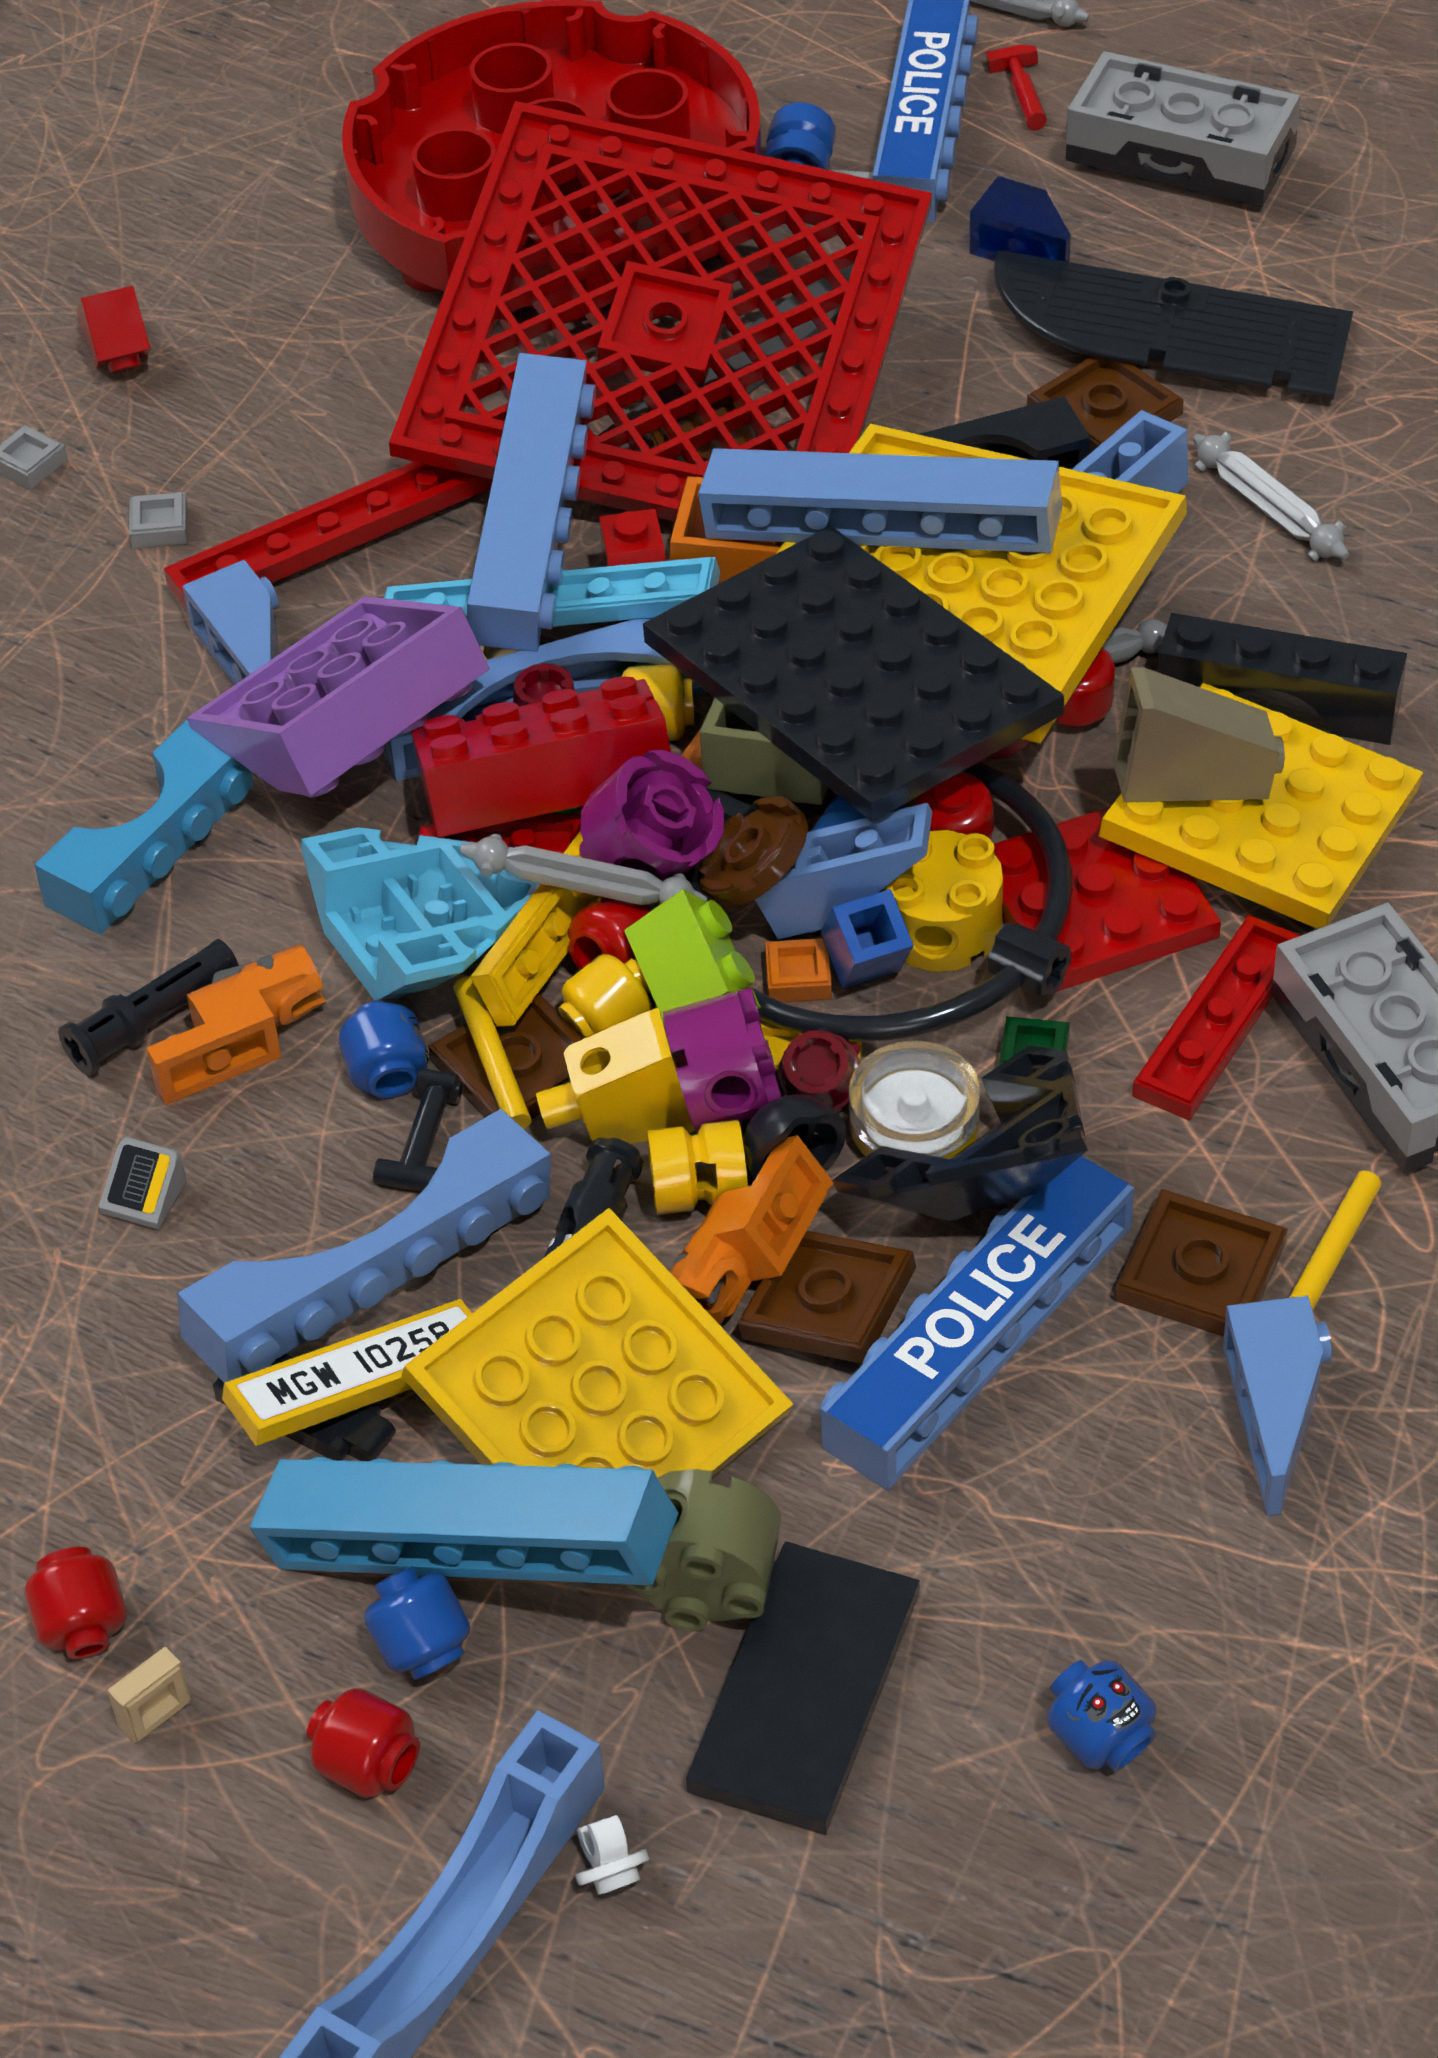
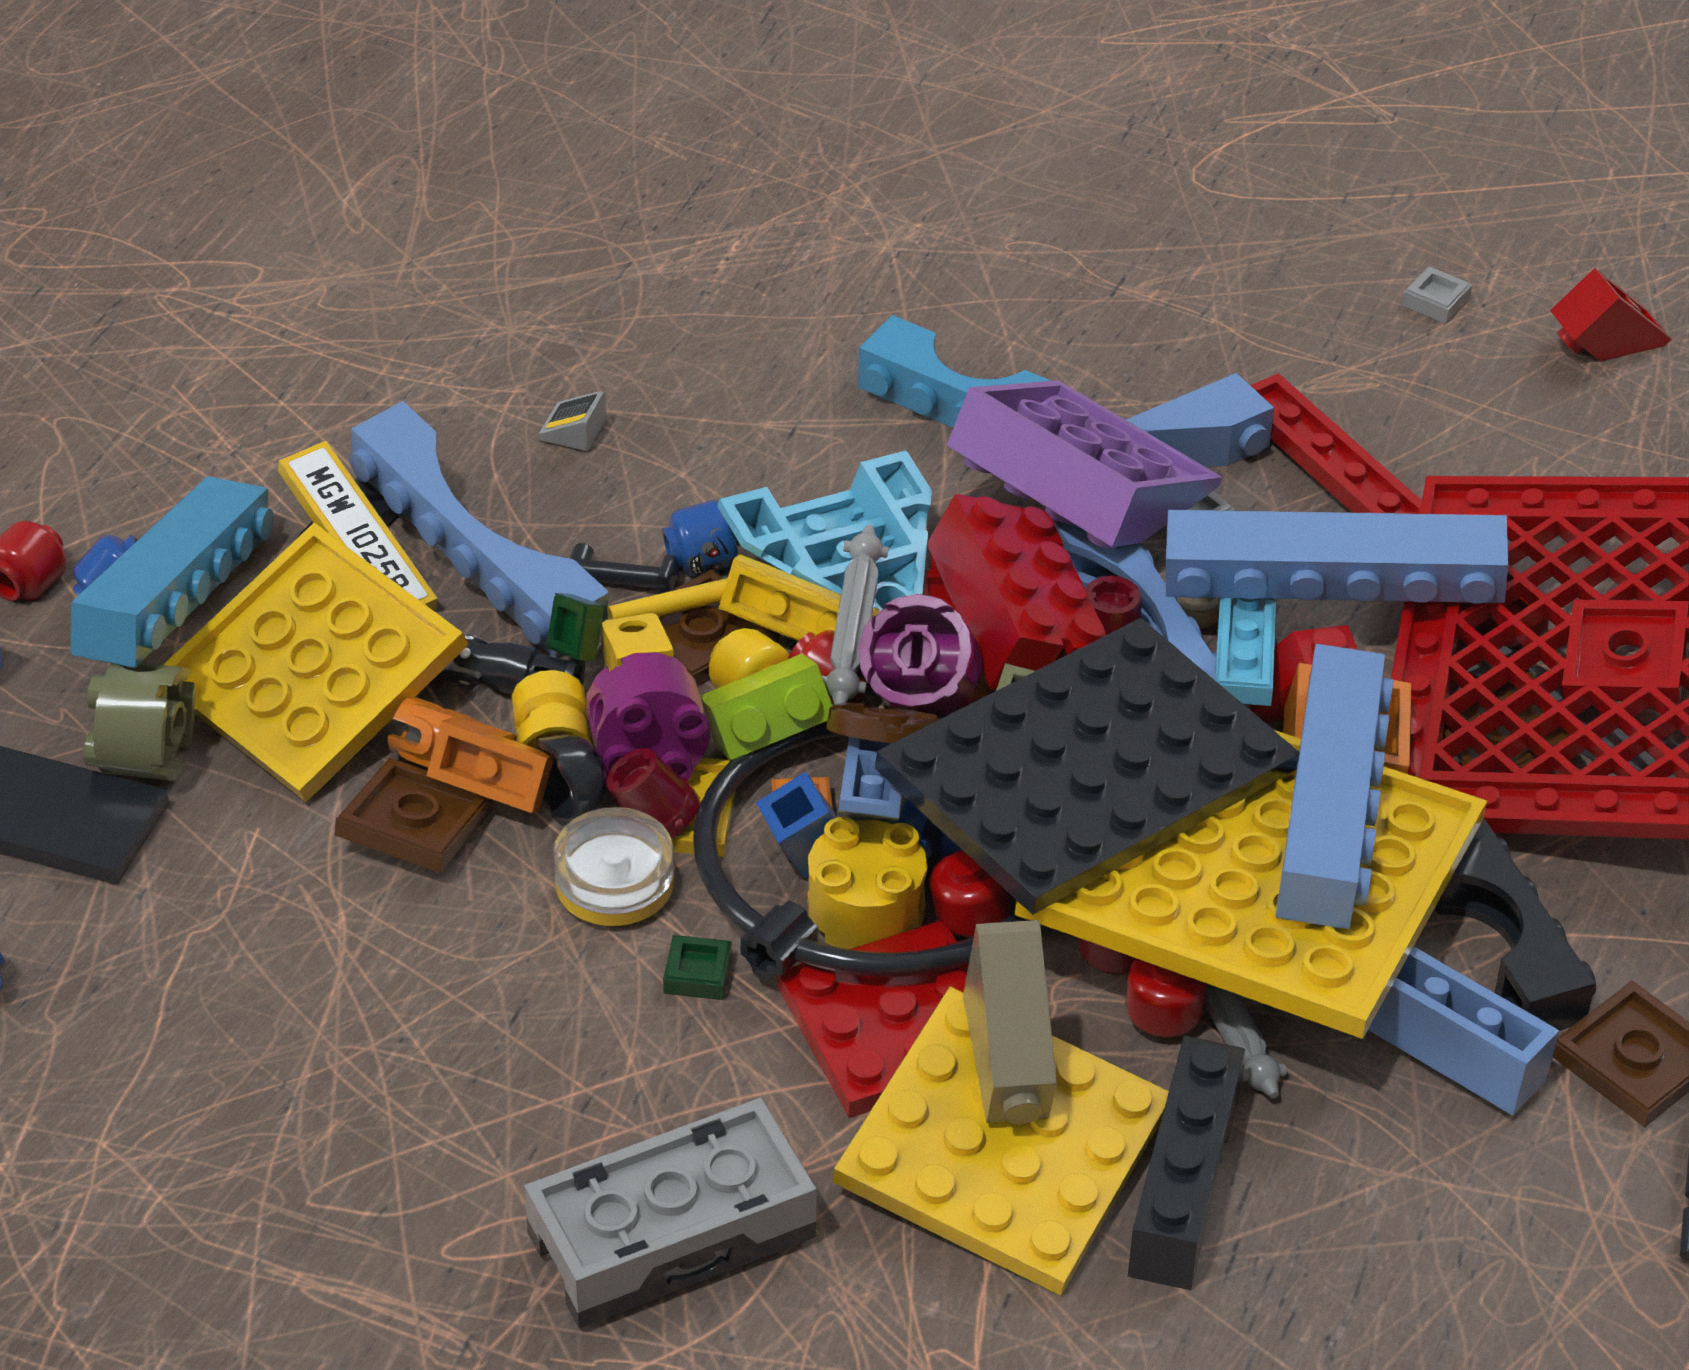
camera: 85 degrees right, 5 degrees down
red head [24,1546,127,1659] -> none
black pin [58,939,239,1075] -> none
tan tile [107,1646,191,1744] -> none
light grey tile [129,492,188,549] -> none
orange plate [146,944,326,1106] -> none
brick [819,1156,1134,1491] -> none
black wedge [832,1045,1088,1221] -> none
reddish brown tile [1115,1189,1288,1337] -> none
red tile [1132,915,1301,1121] -> none
light grey wheel [1193,431,1349,562] -> none
medium blue slope [1223,1296,1332,1516] -> none
yellow bar [1289,1170,1382,1311] -> none
none -> dark green tile [546,593,604,661]

